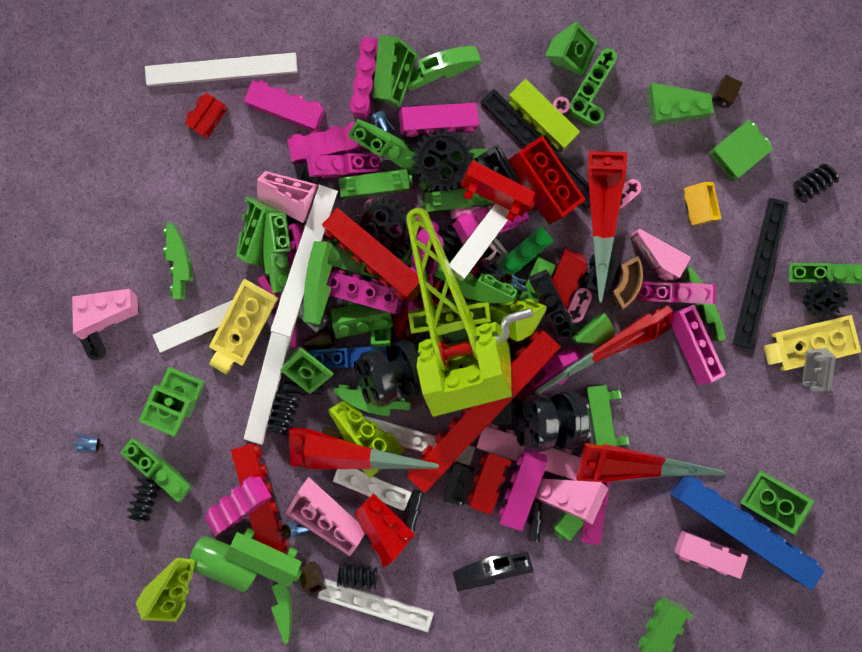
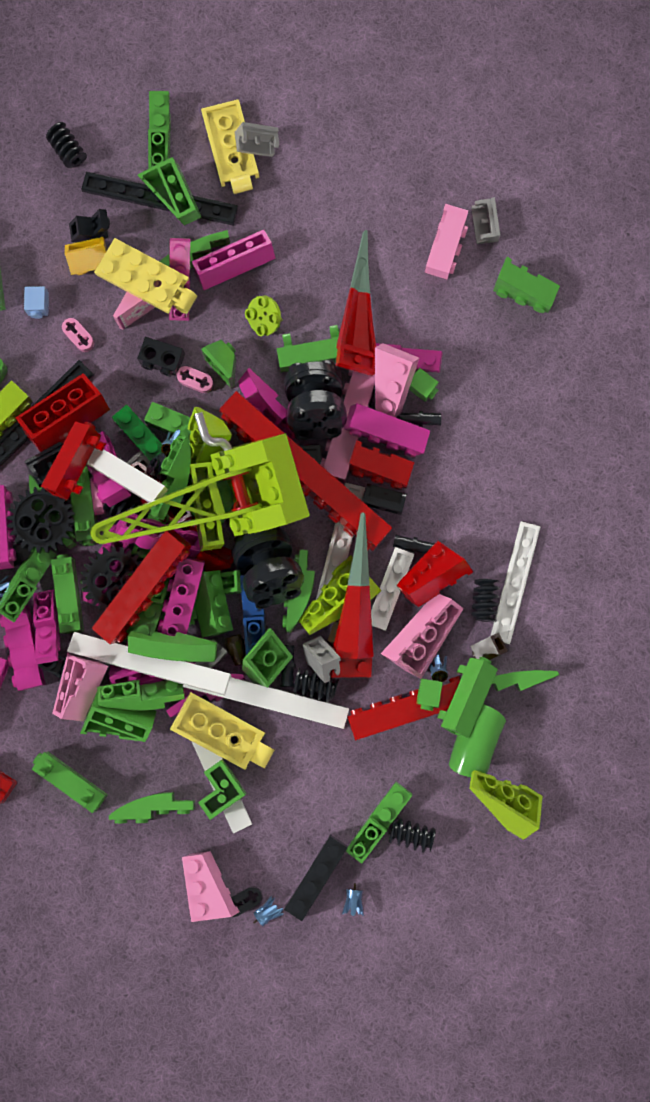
camera: 90 degrees left, 5 degrees down
bright green bracket [139,367,205,437] -> none
dark pink brick [204,476,272,537] -> none
black slope [453,552,534,592] -> none
black slope [528,269,578,342] -> none
red plate [534,305,673,394] -> none
red wedge [540,247,588,310] -> none
red plate [587,151,627,304] -> none
medium nougat brick [609,256,643,310] -> none
blue brick [670,476,825,591] -> none
bright green brick [709,120,773,181] -> none
bright green slope [740,471,814,538] -> none
black gear [803,278,848,318] -> none
none -> light blue brick [24,286,49,319]
none -> bright green brick [32,752,108,813]
none -> black brick [69,209,110,243]
none -> light yellow hinge [94,238,197,314]
none -> bright green wedge [138,157,201,226]
none -> bright green brick [198,759,247,820]
none -> lime plate [245,295,283,336]
none -> flat silver piece [253,896,284,926]
none -> black arch [284,835,348,921]
none -> light grey hinge [303,636,341,683]
none -> bright green brick [416,679,442,711]
none -> light grey hinge [471,197,500,245]

